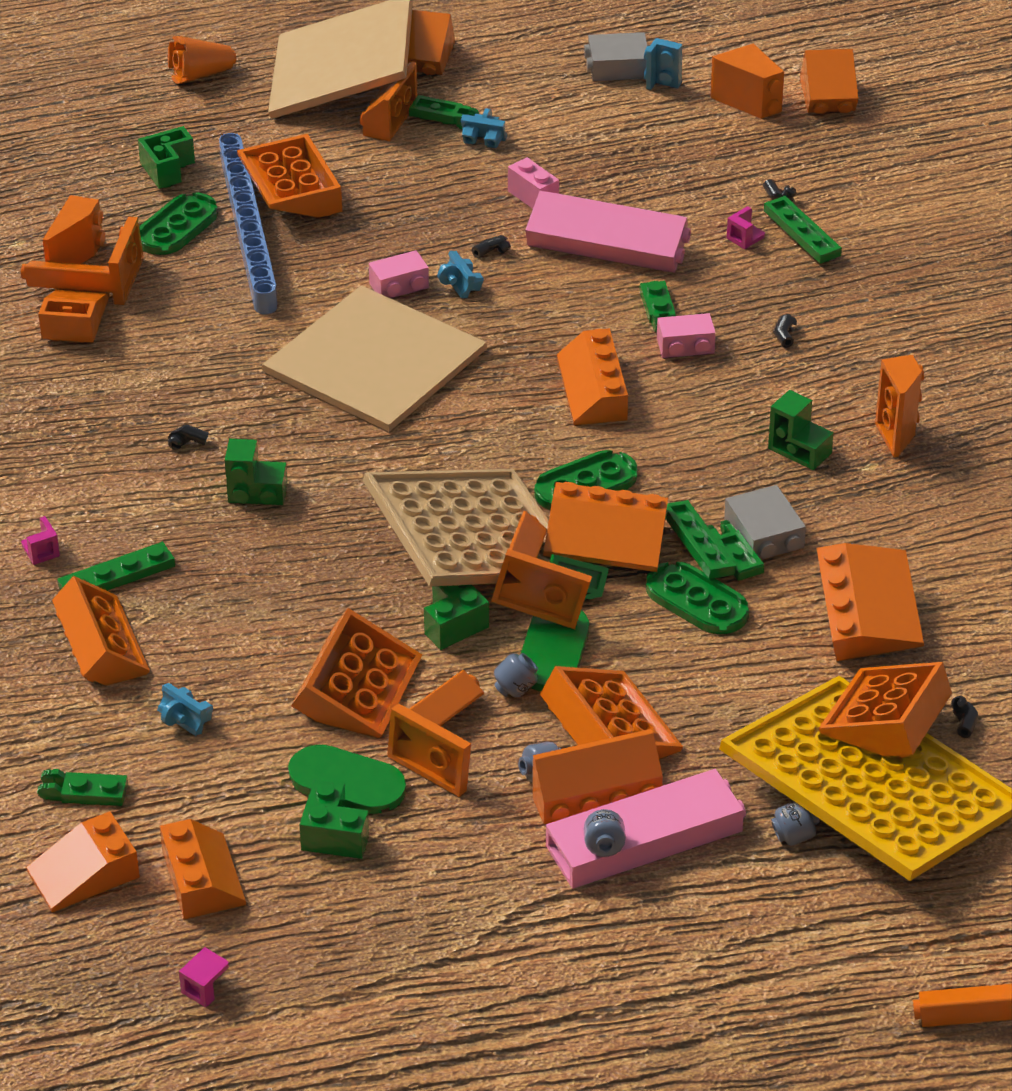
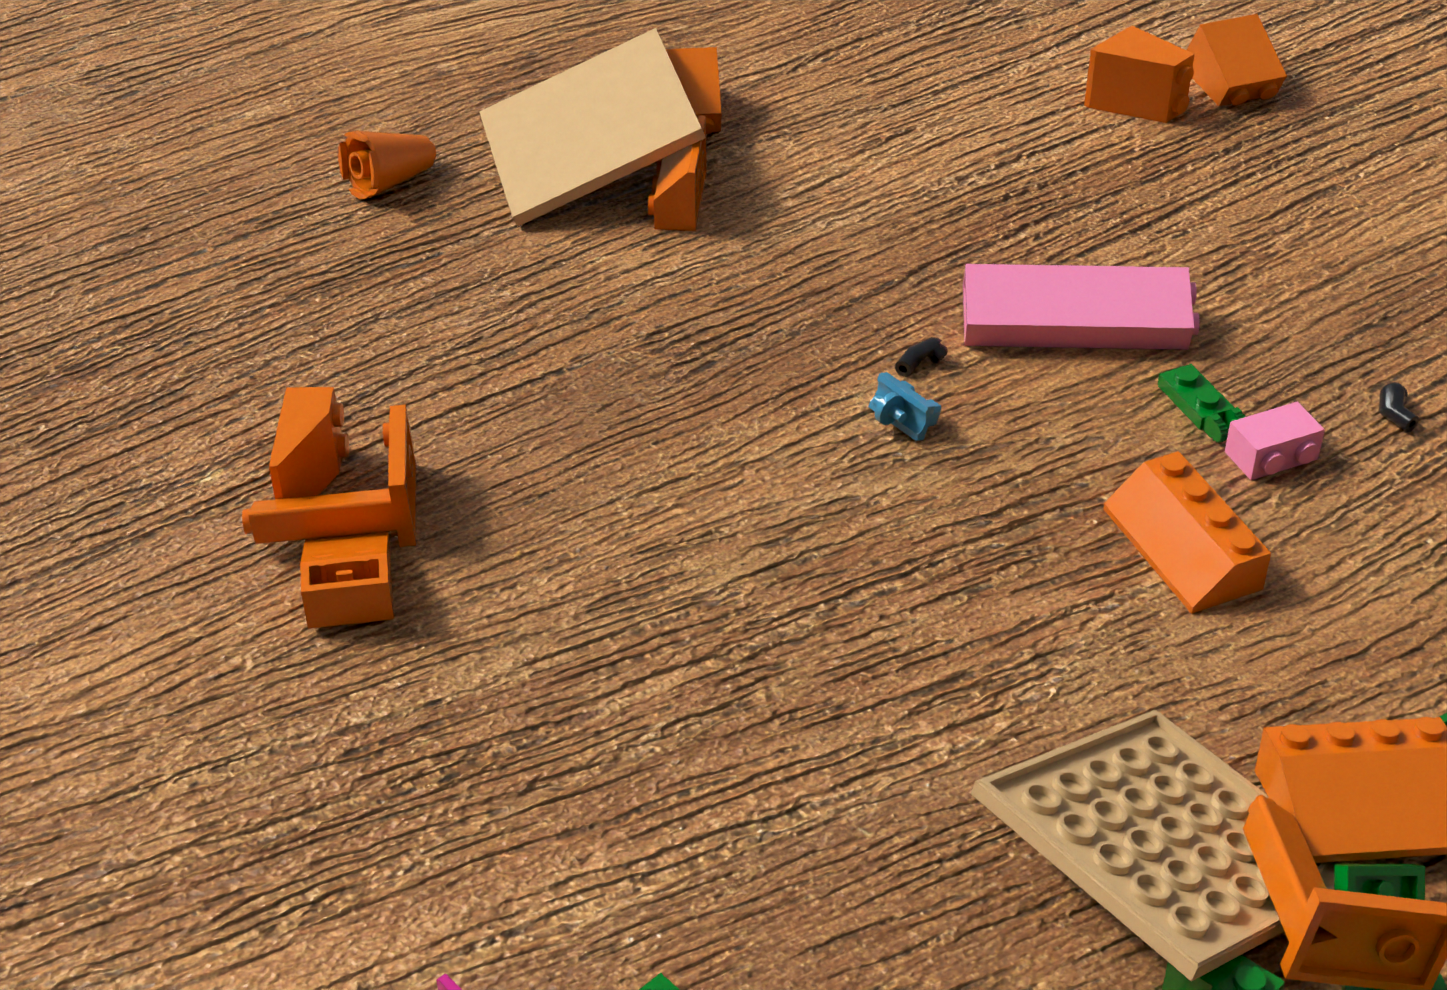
camera: 15 degrees left, 0 degrees up
green brick [138,126,195,189] -> none
green tile [139,192,218,255] -> none
black arm [168,425,209,450] -> none
medium blue beam [219,133,277,314] -> none
green brick [224,438,288,505] -> none
orange slope [237,134,343,217] -> none
tan tile [262,285,487,432] -> none
bright pink brick [369,250,429,298] -> none
green hinge [409,95,480,129] -> none
dark azure hips [461,108,507,148] -> none
bright pink brick [508,158,559,209] -> none
green tile [534,450,637,510] -> none
light grey brick [584,32,647,81] -> none
dark azure bracket [644,38,682,90] -> none
dark pink panel [726,206,765,249] -> none
black arm [763,179,797,201] -> none
green plate [764,196,842,264] -> none

